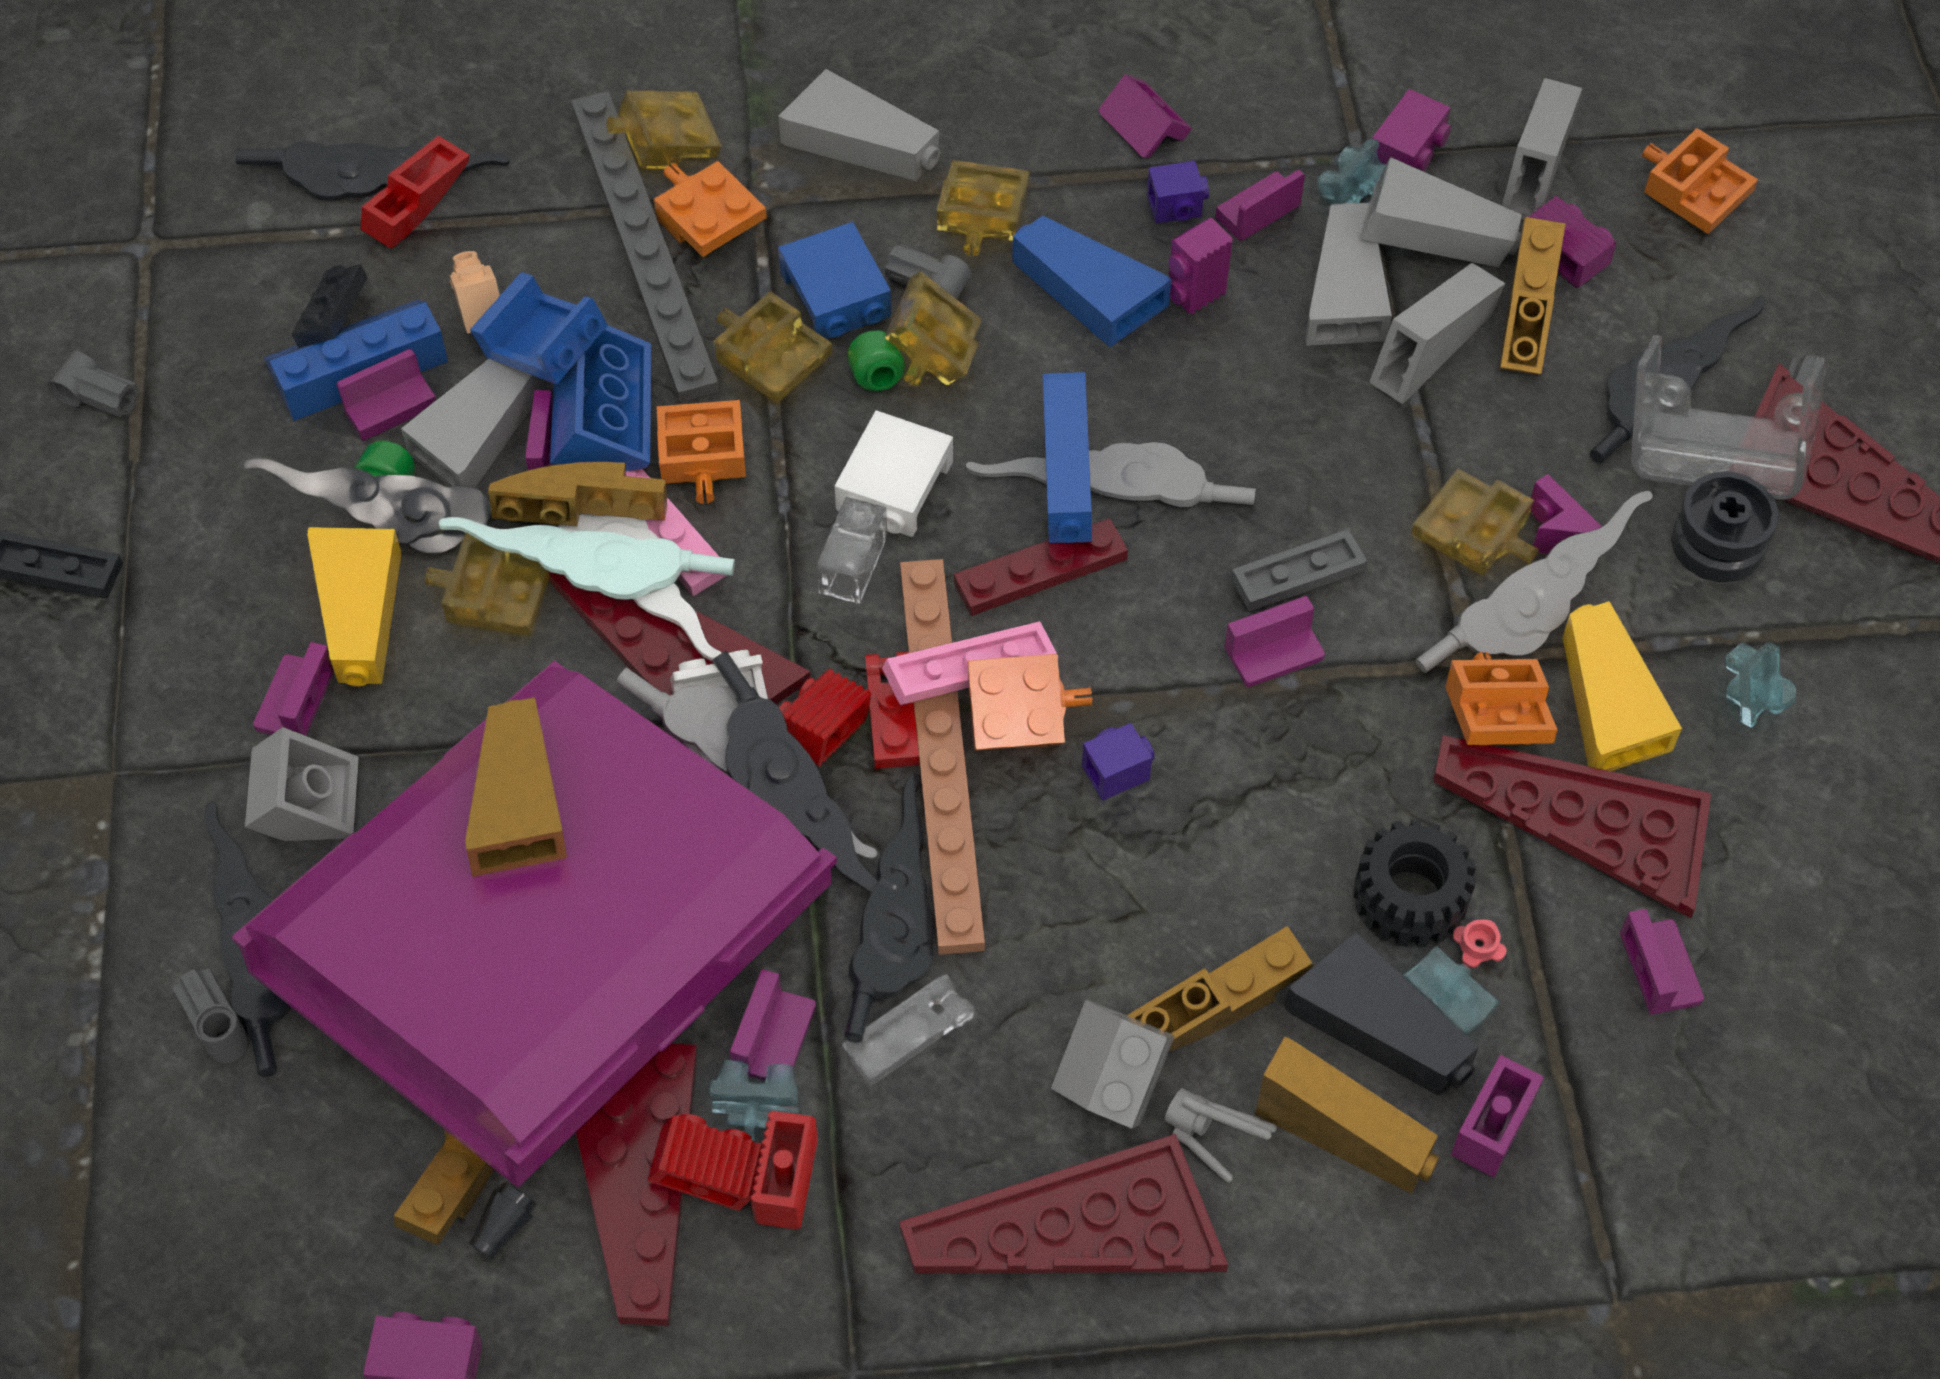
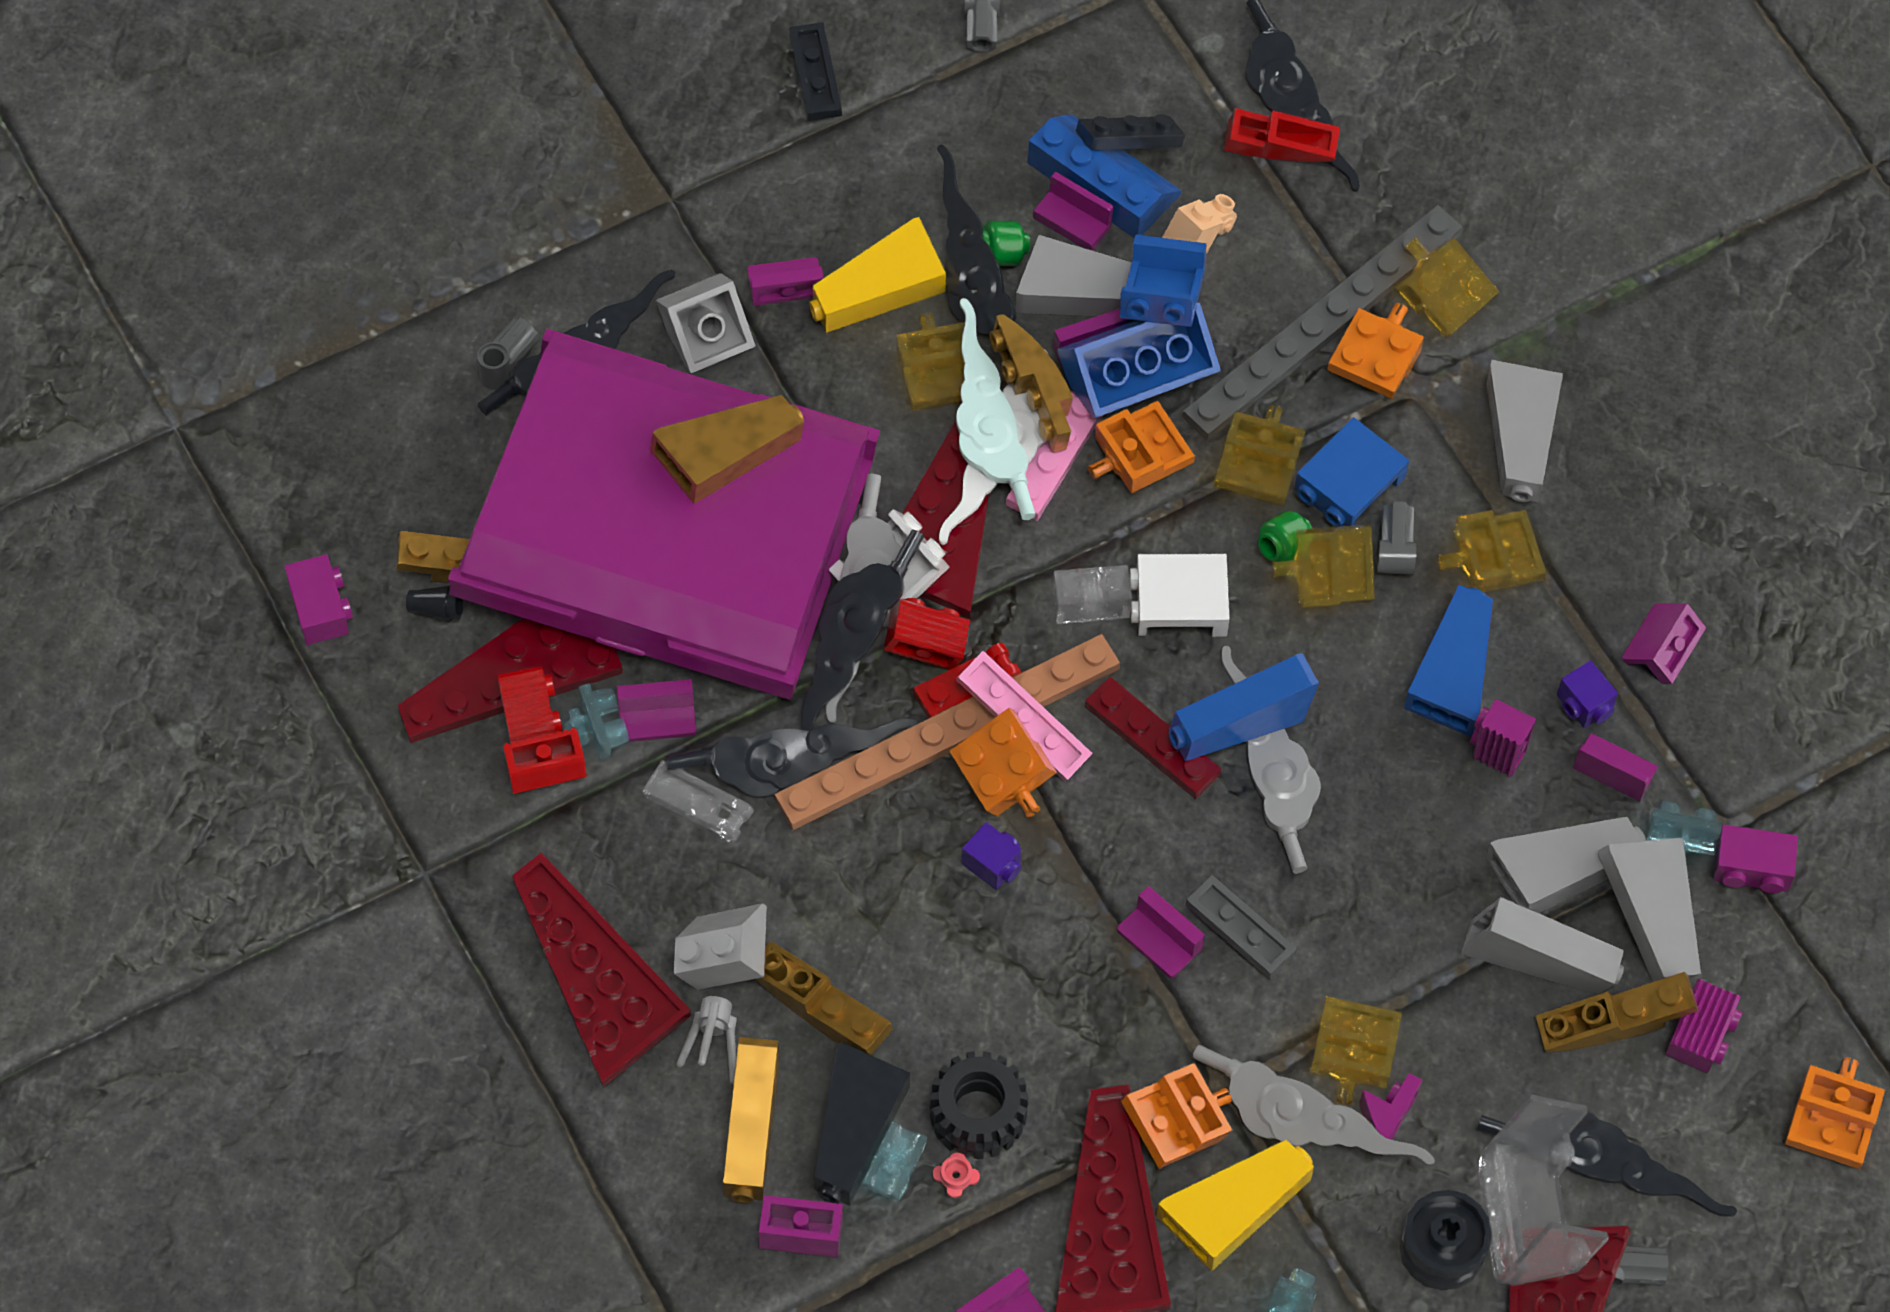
camera: 65 degrees right, 5 degrees up
light grey slope [1502,78,1582,220] -> none

